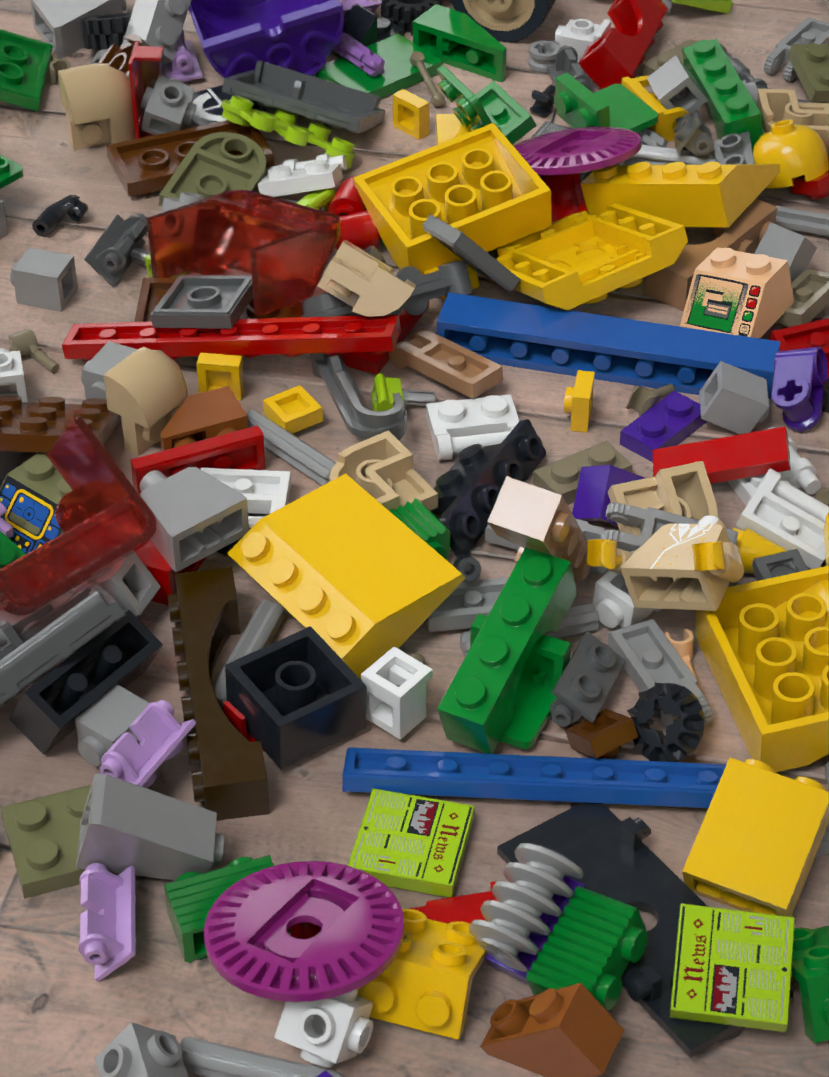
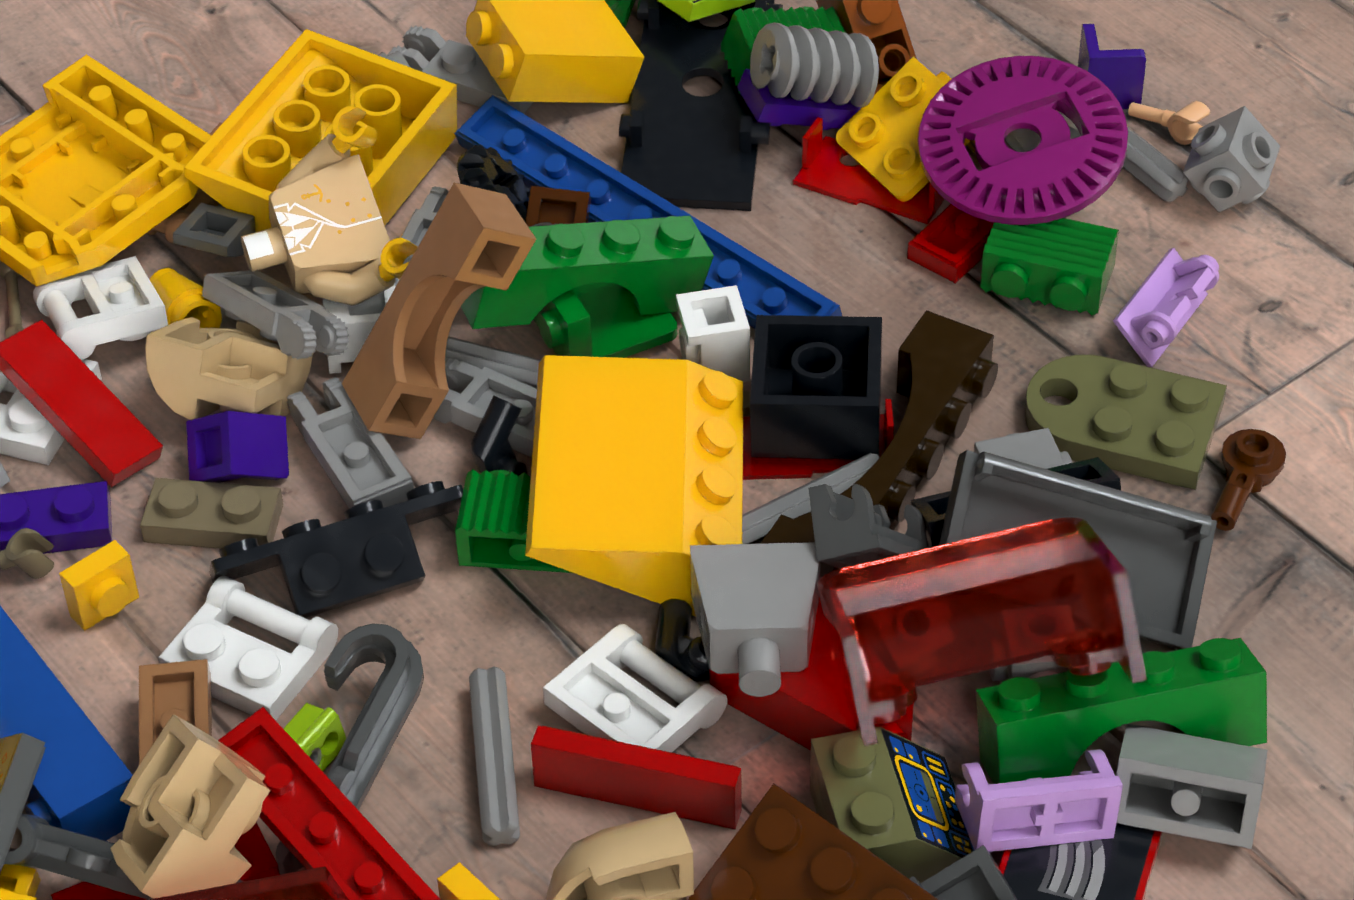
camera: 140 degrees left, 5 degrees up
light grey slope [76,773,224,880] -> none
lavender hinge [100,700,196,788] -> none
dark orange slope [160,386,248,451] -> none
yellow plate [263,385,323,434] -> none
tan brick [329,430,438,511] -> none
lime tile [348,788,475,898] -> none
none -> dark grey hinge [808,484,936,581]

